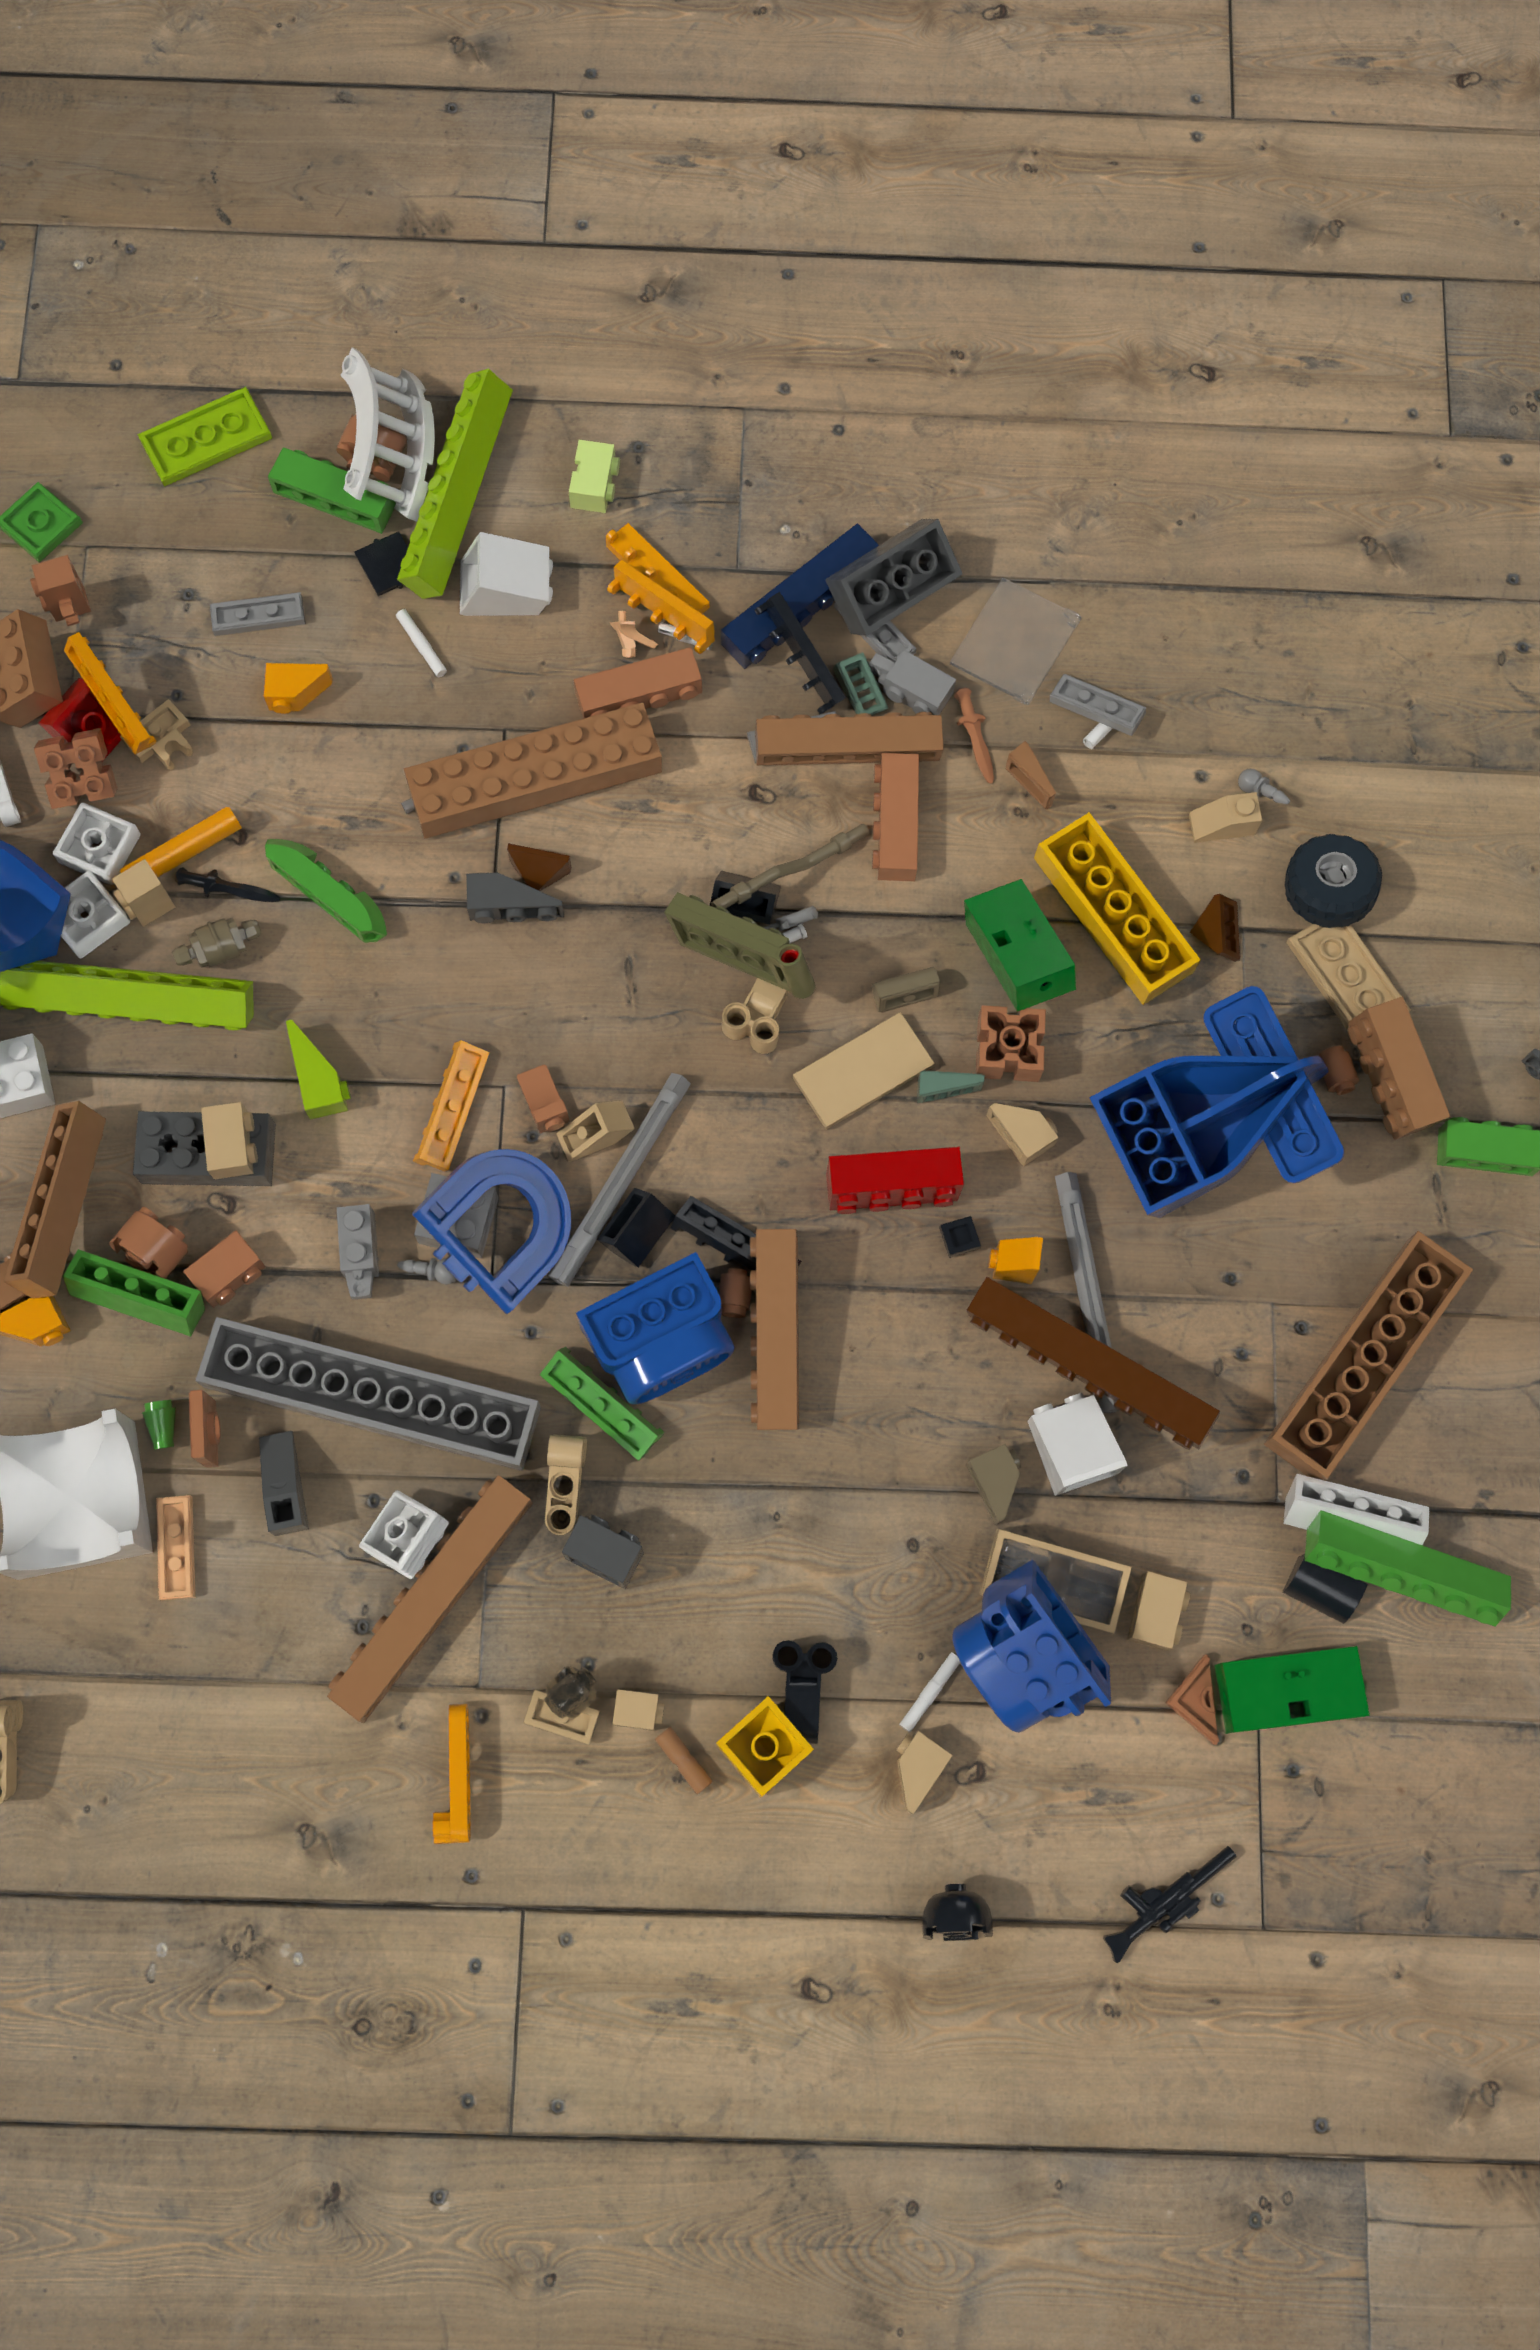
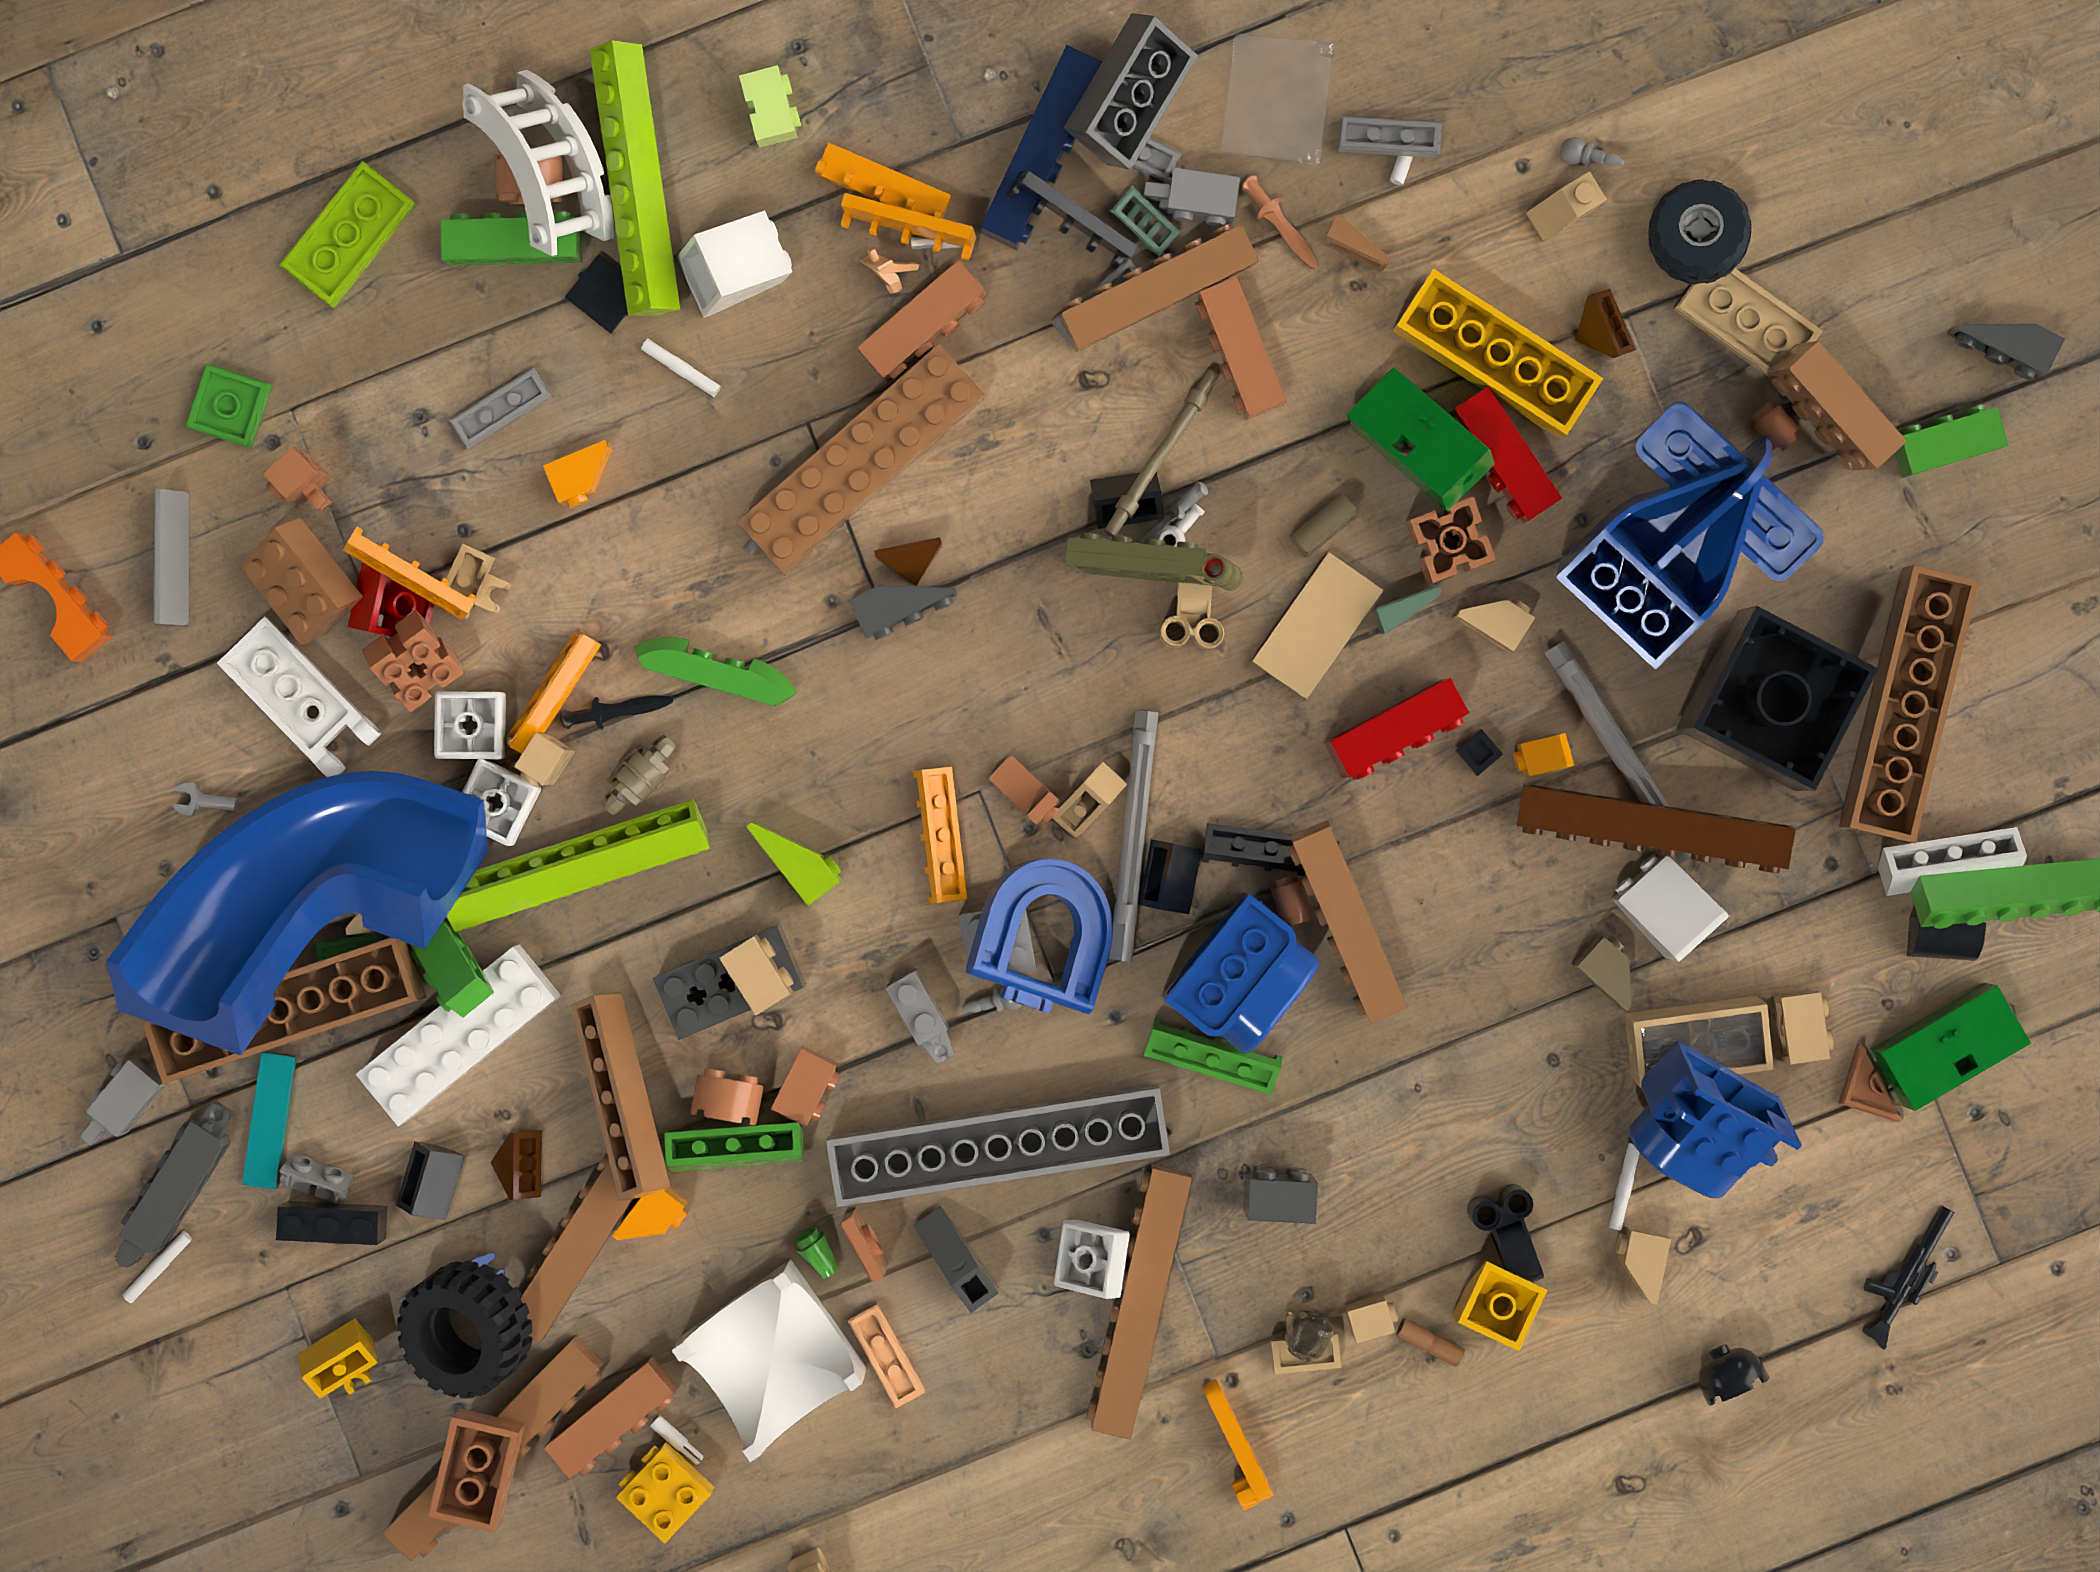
camera: 20 degrees left, 15 degrees up
tan piece [545,1434,587,1535] -> none
none -> red brick [1450,386,1563,524]
none -> black brick [1676,606,1879,791]

